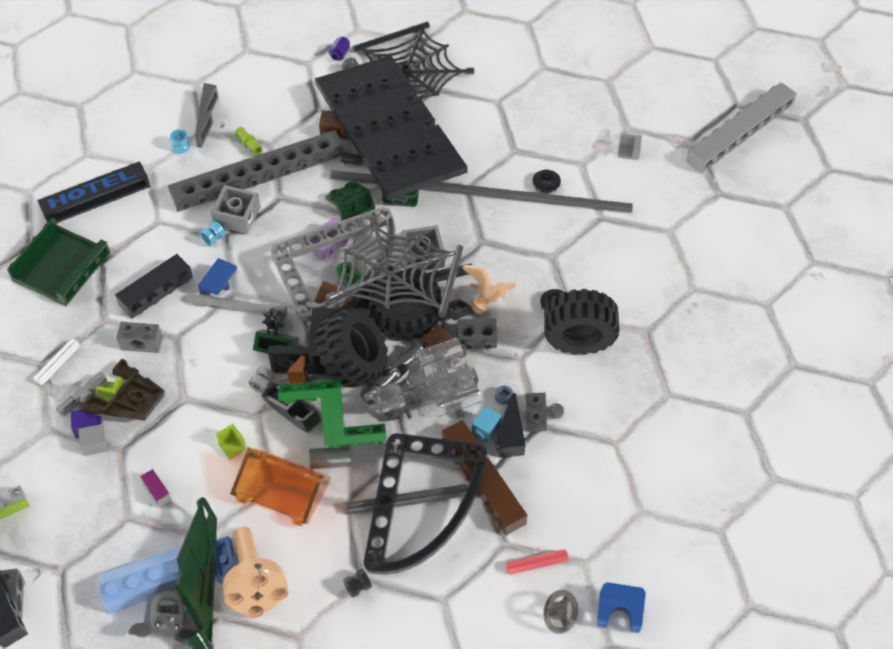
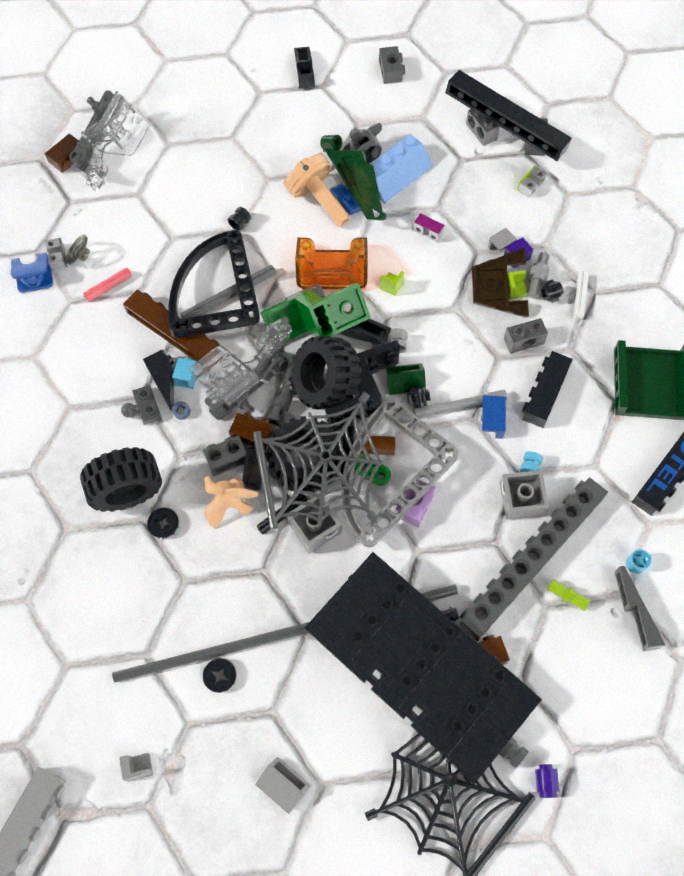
camera: 160 degrees right, 10 degrees up
dark orange slope [287,356,309,384] -> none
dark green bracket [325,182,376,221] -> none
none -> flat silver piece [45,237,67,270]
none -> light grey brick [255,757,311,814]
none -> black gear [541,279,564,303]

